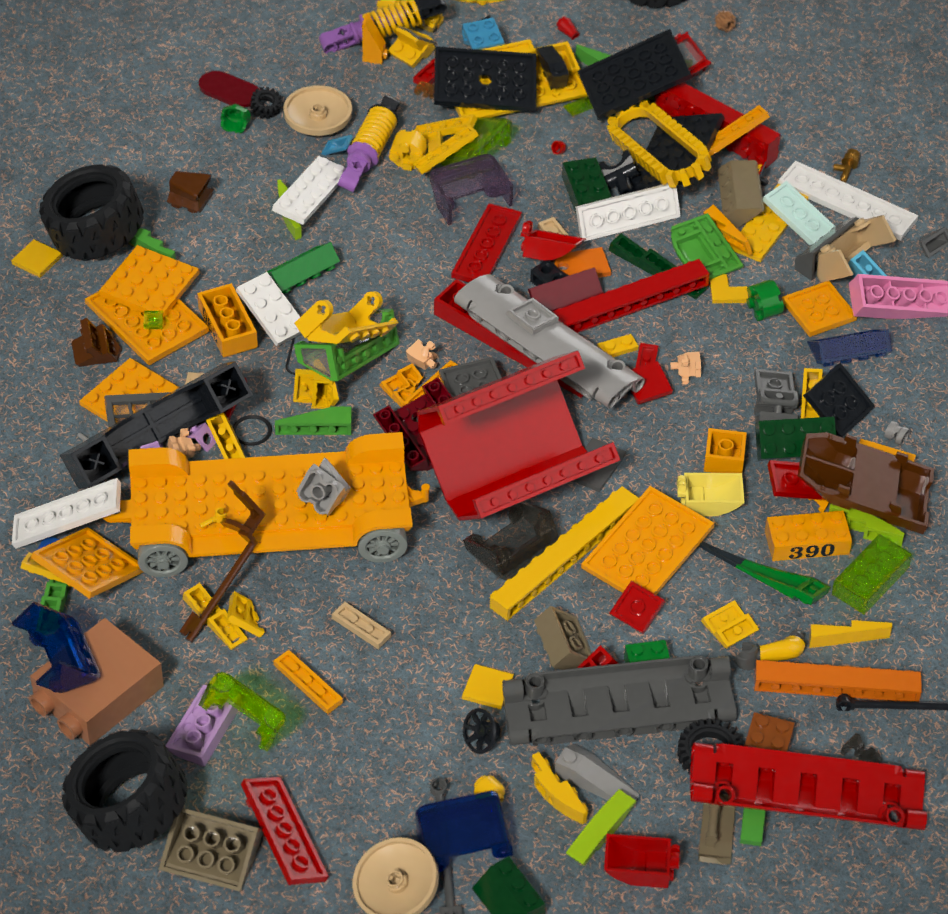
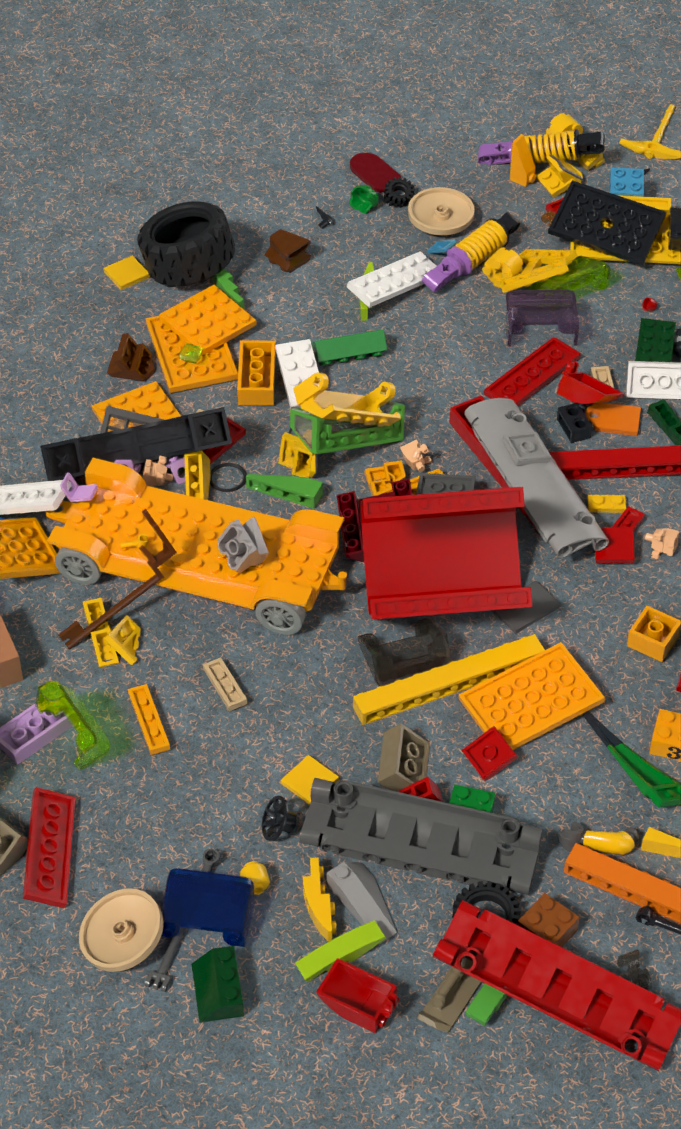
camera: 25 degrees right, 0 degrees up
dark red tile [528,267,603,312] -> none
light yellow piece [677,473,745,516] -> none
yellow slope [701,600,759,649] -> none
none -> lavender bracket [60,473,98,502]
none -> black bar [316,206,332,229]

